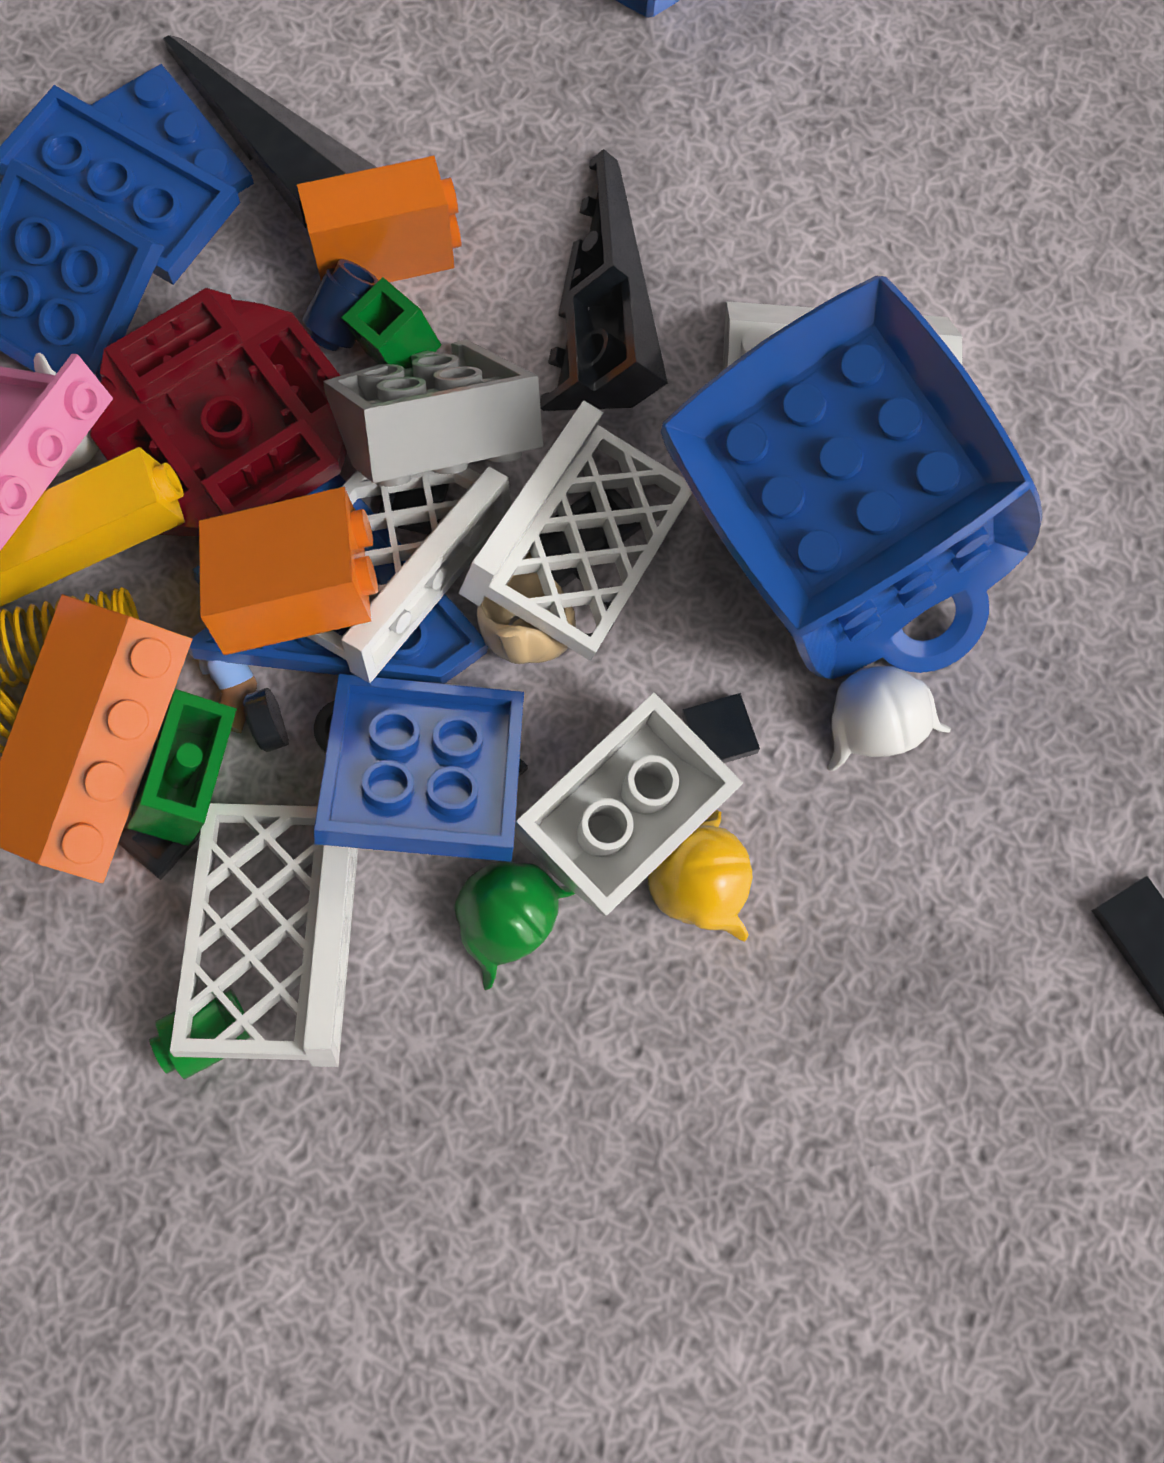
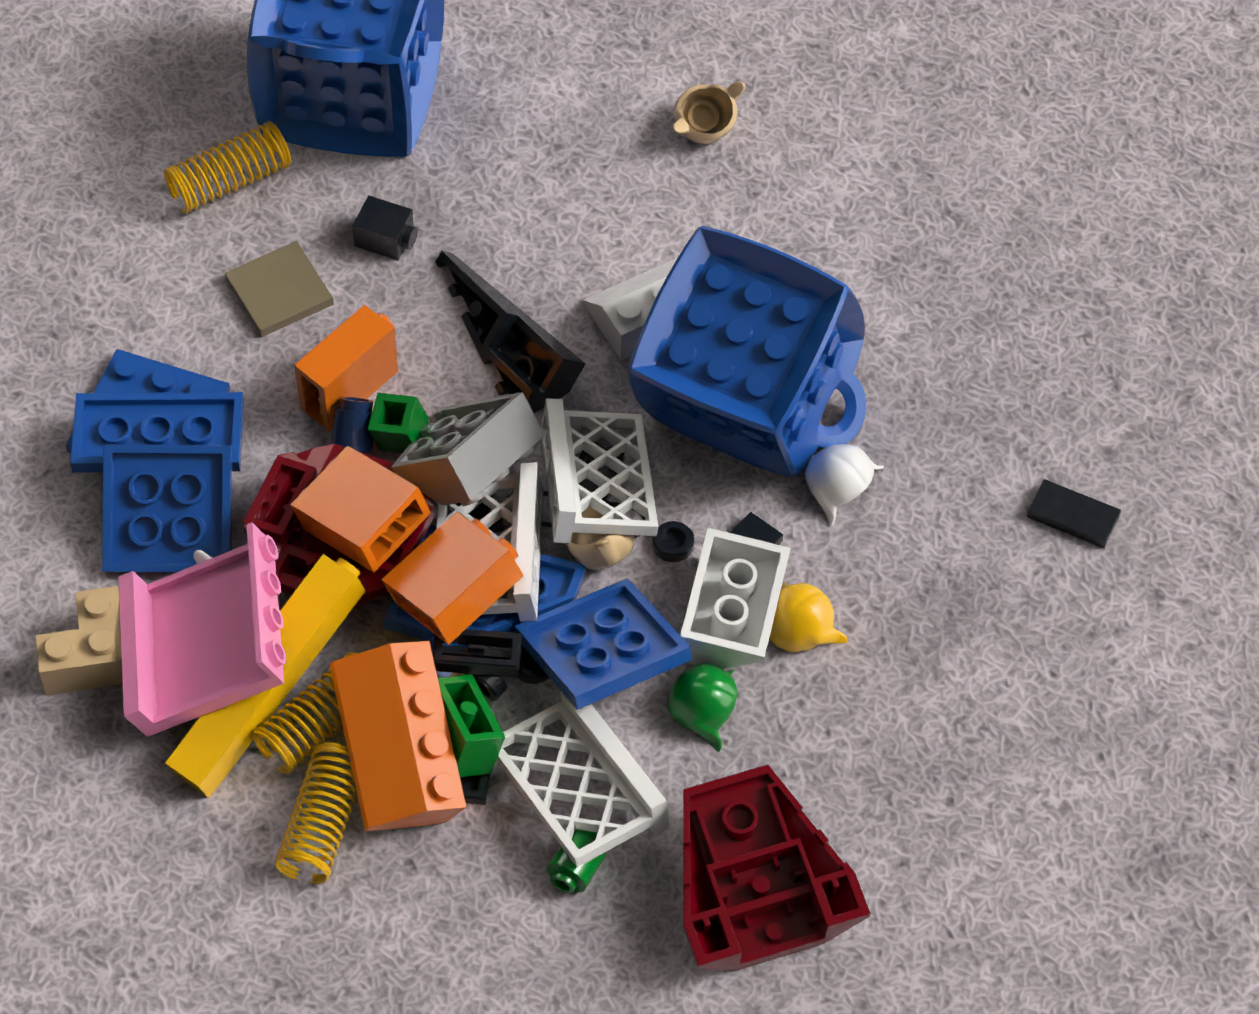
camera: 30 degrees left, 15 degrees down
black wedge [163,35,377,228] -> none
none -> dark tan tile [225,241,334,337]
none -> orange brick [290,446,431,573]
none -> black brick [352,195,418,261]
none -> black tile [432,629,522,678]
none -> black tile [652,521,694,563]
none -> tan hair [673,81,745,145]
none -> dark red wedge [683,764,871,970]

